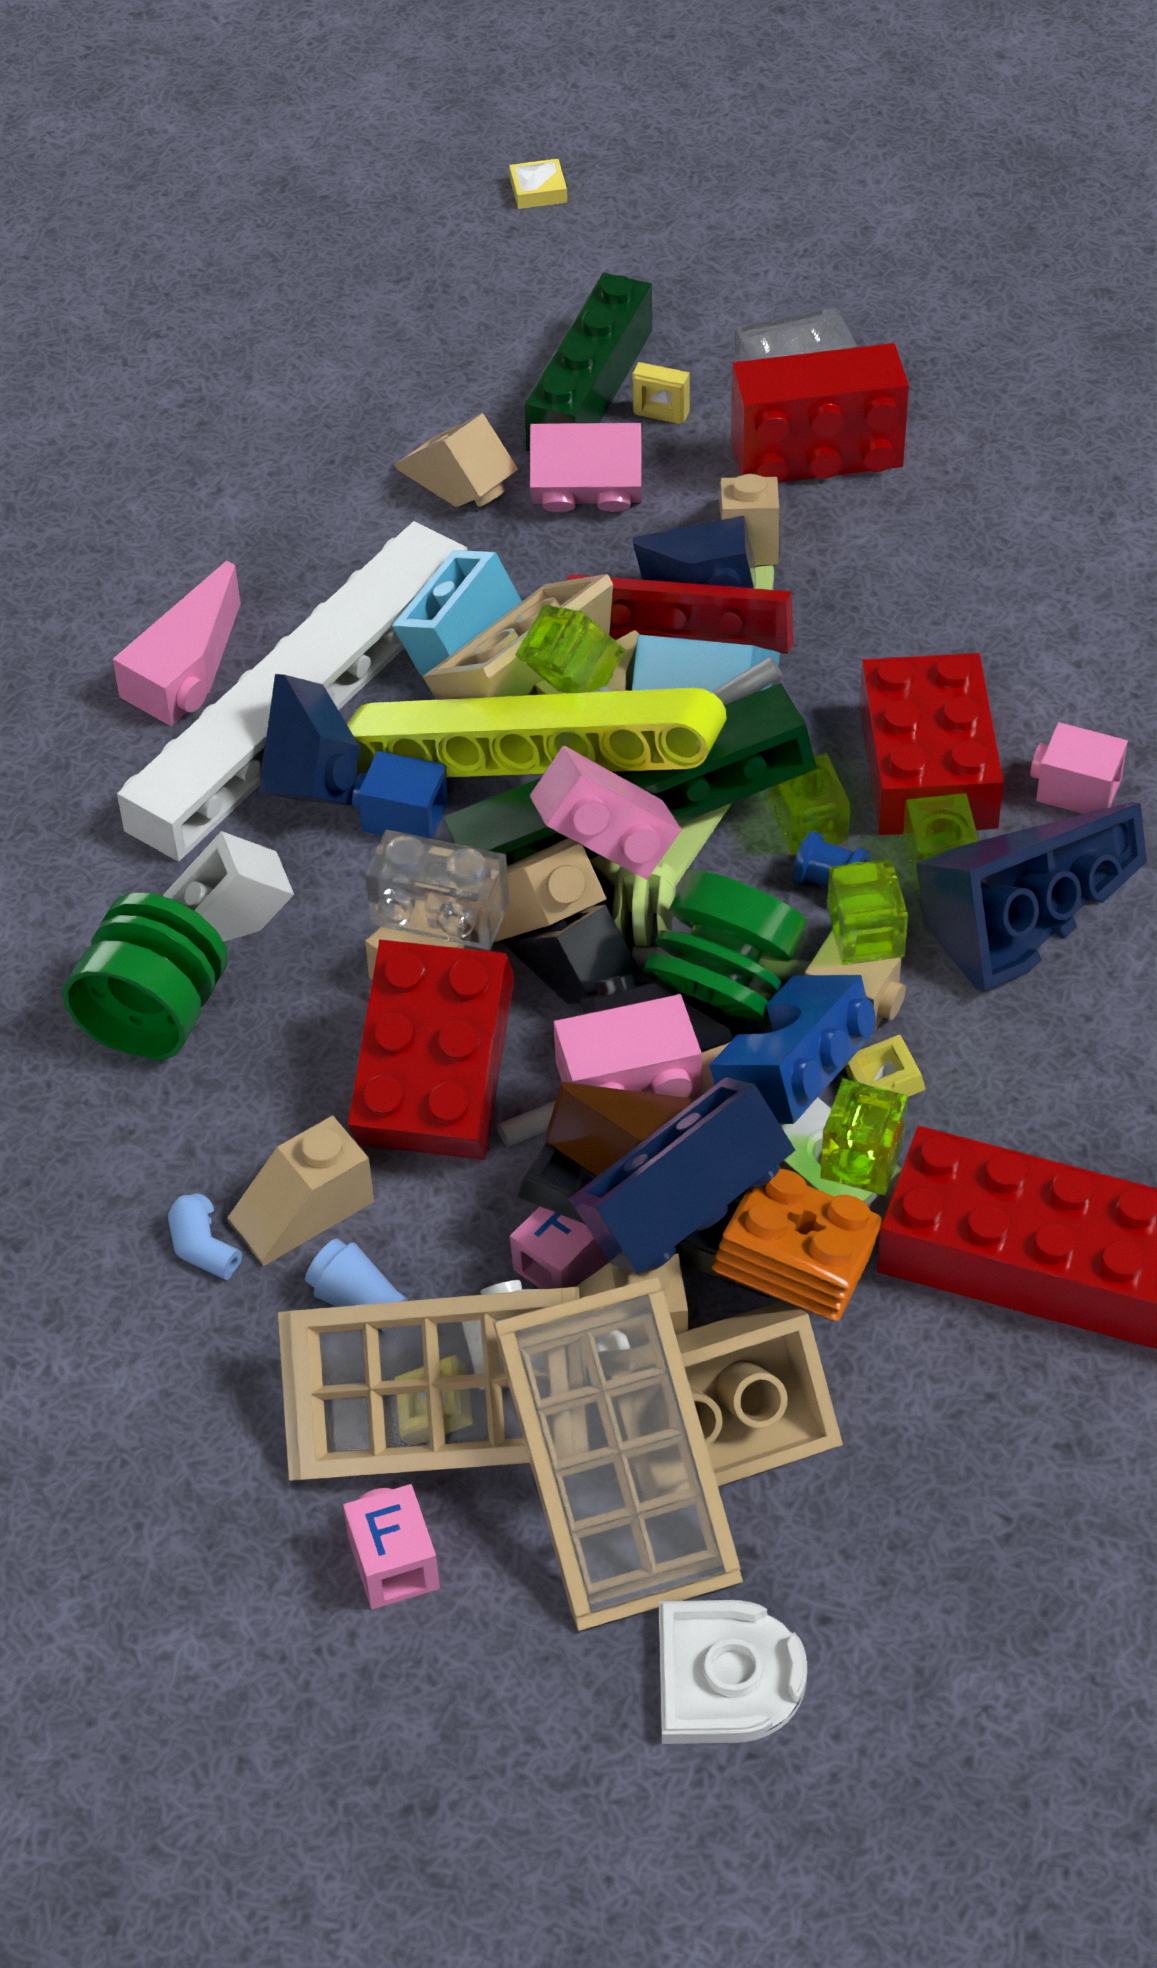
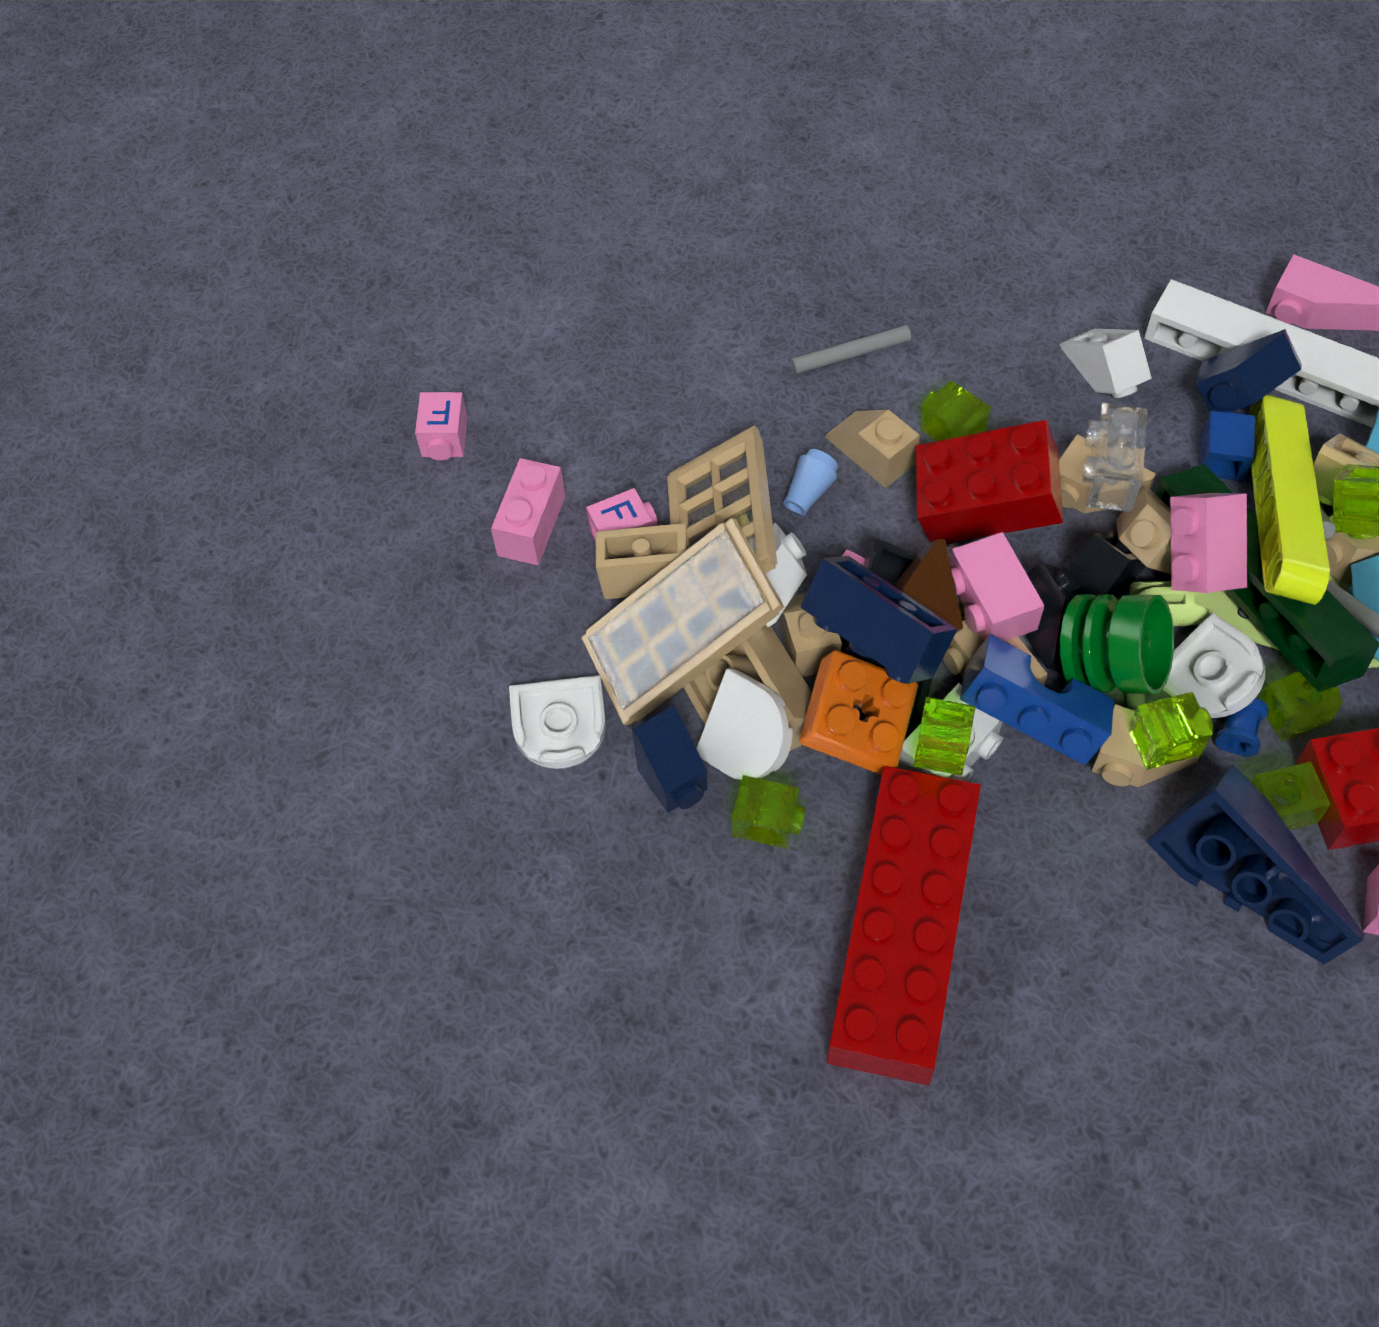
camera: 85 degrees right, 10 degrees up
green wheel [62,892,228,1061] -> none
light blue arm [168,1193,242,1281] -> none
light yellow tile [844,1034,926,1113] -> none
none -> bright pink brick [415,392,468,460]
none -> bright pink brick [491,458,566,565]
none -> tan slope [596,523,687,599]
none -> dark blue slope [632,705,708,813]
none -> white tile [697,669,793,780]
none -> clear neon green brick [731,775,806,849]
none -> light grey bar [790,325,911,375]
none -> clear neon green brick [920,380,991,441]
none -> white tile [1161,613,1266,718]

